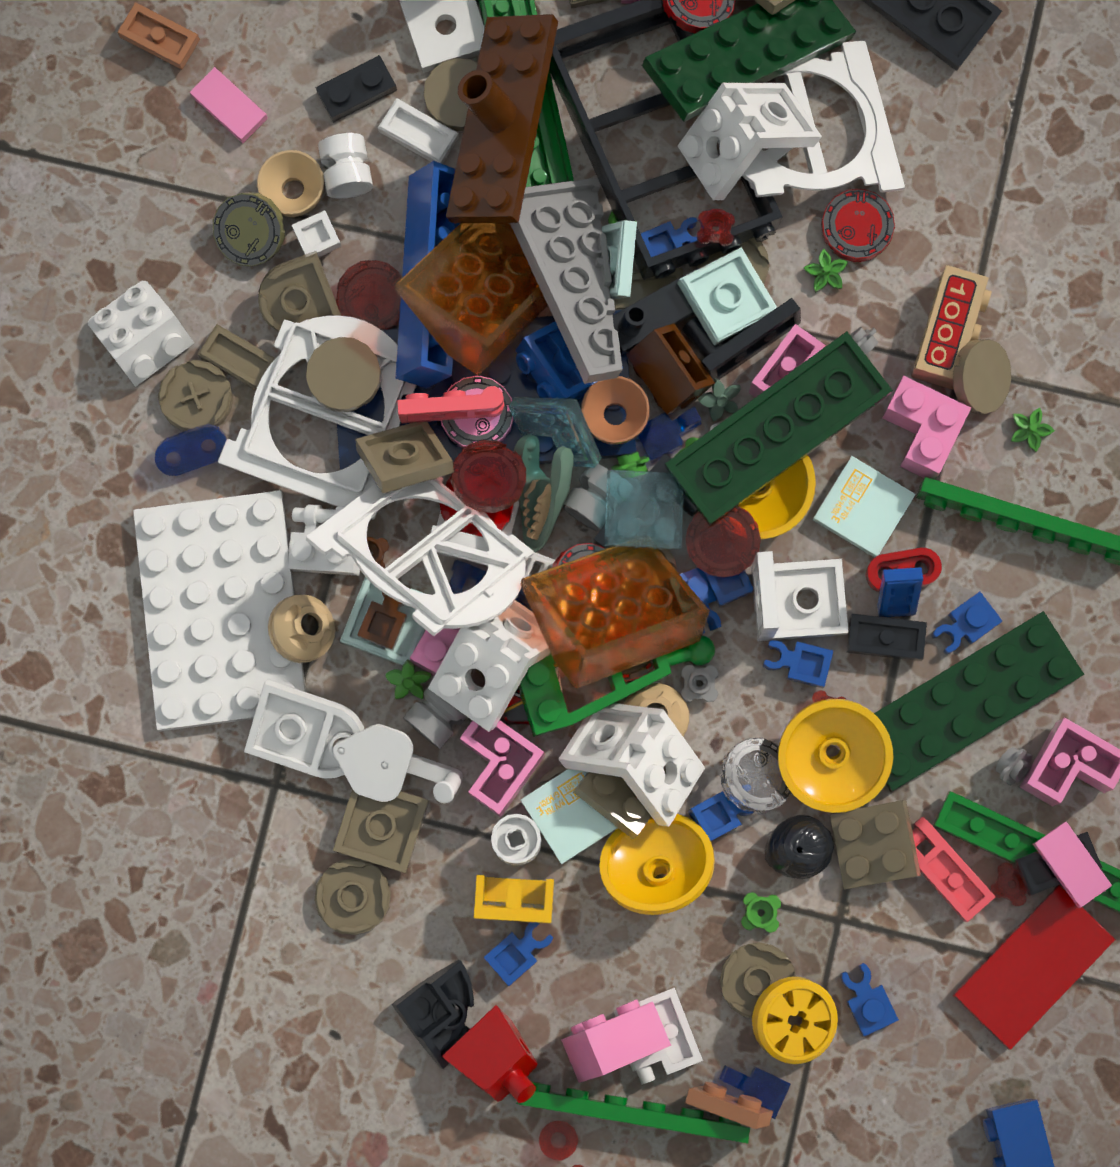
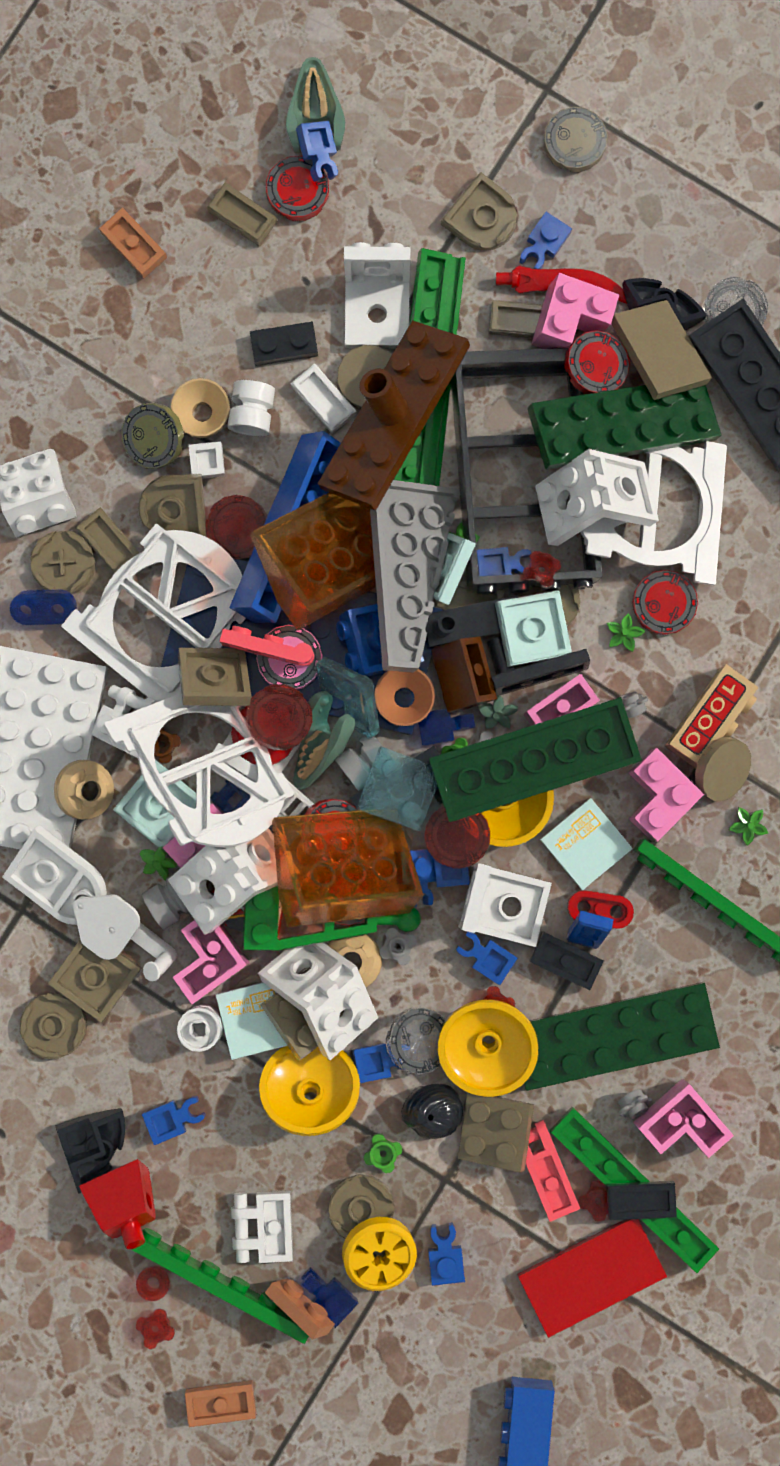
camera: 15 degrees right, 5 degrees up
bright pink tile [189,67,268,143] -> none
dark tan tile [306,337,381,412] -> none
reddish brown plate [357,586,411,651] -> none
yellow window [474,875,554,923] -> none
bright pink brick [561,999,671,1083] -> none
bright green plate [611,451,650,480] -> none
blue plate [931,591,1002,655] -> none
bright pink tile [1033,822,1112,908] -> none

